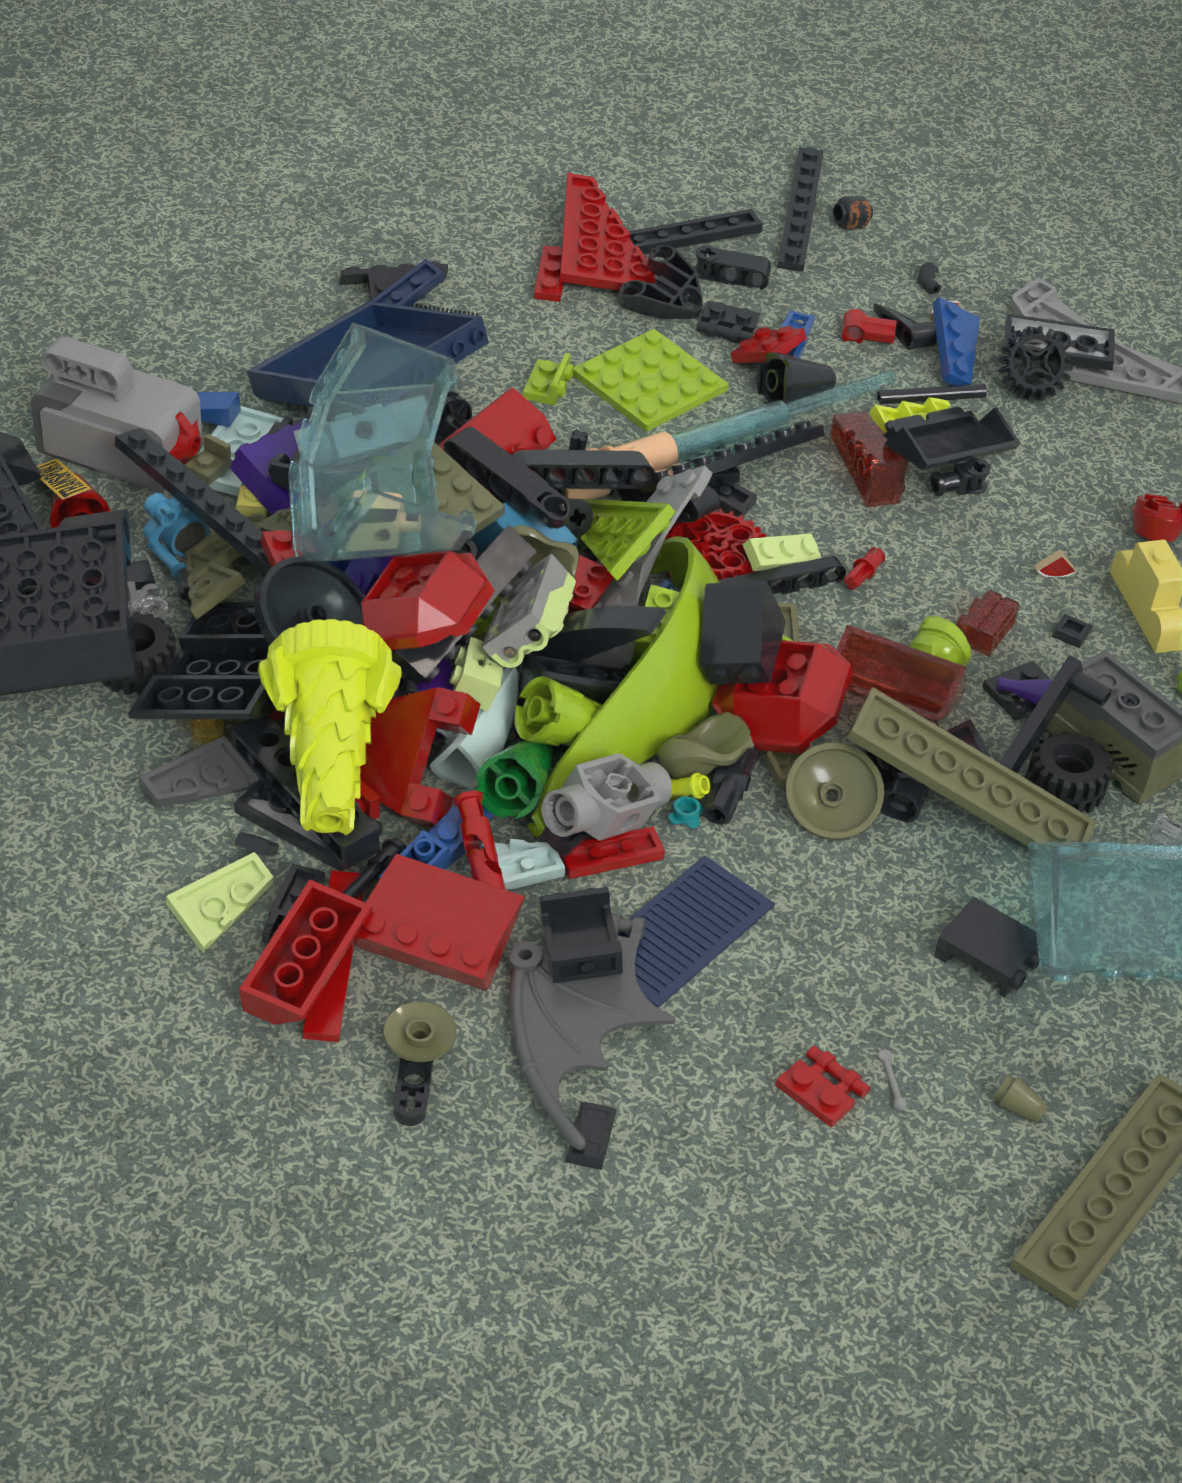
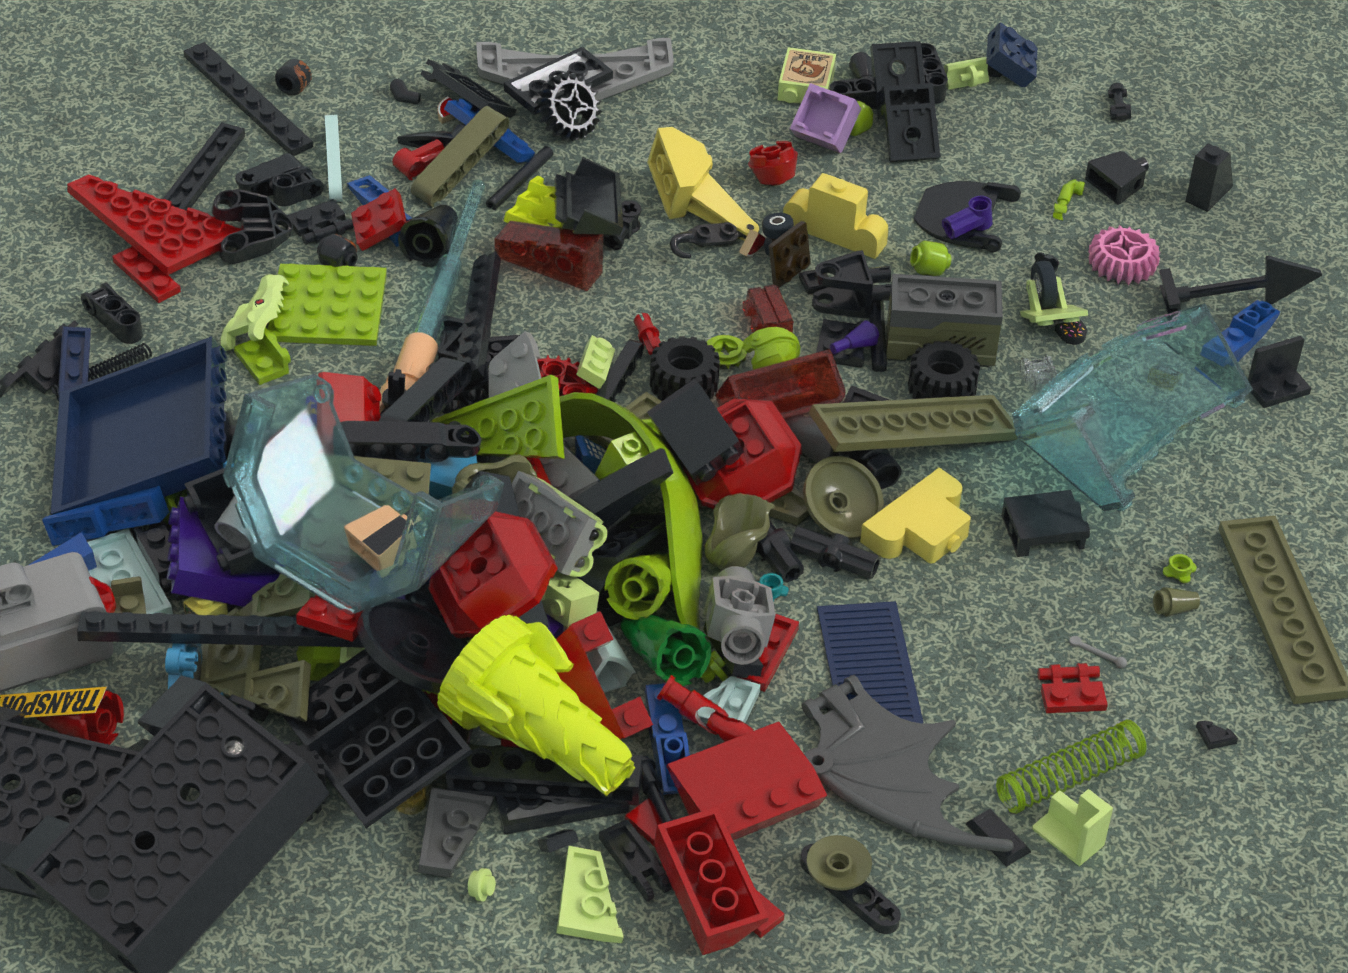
camera: 45 degrees left, 0 degrees up
black panel [540,887,623,983] -> none
neon yellow pin [670,773,710,800] -> none
black piece [1000,655,1112,773] -> none
none -> blue slope [42,486,169,546]
none -> black piece [81,282,143,344]
none -> yellowish green animal [220,274,289,351]
none -> black piece [272,166,324,207]
none -> black head [317,234,358,267]
none -> light aqua beam [325,115,343,202]
none -> olive beam [411,106,509,207]
none -> black tile [421,59,517,118]
none -> yellowish green plate [468,868,496,901]
none -> light yellow slope [647,127,759,259]
none -> black tyre [650,336,720,401]
none -> lime gear [707,335,747,369]
none -> dark brown plate [762,213,811,289]
none -> black piece [790,527,881,579]
none -> black piece [812,250,891,319]
none -> light yellow brick [860,468,971,564]
none -> lime piece [996,719,1147,814]
none -> yellowish green panel [1032,789,1113,866]
none -> lime plate [1163,554,1197,583]
none -> black tile [1196,721,1238,750]

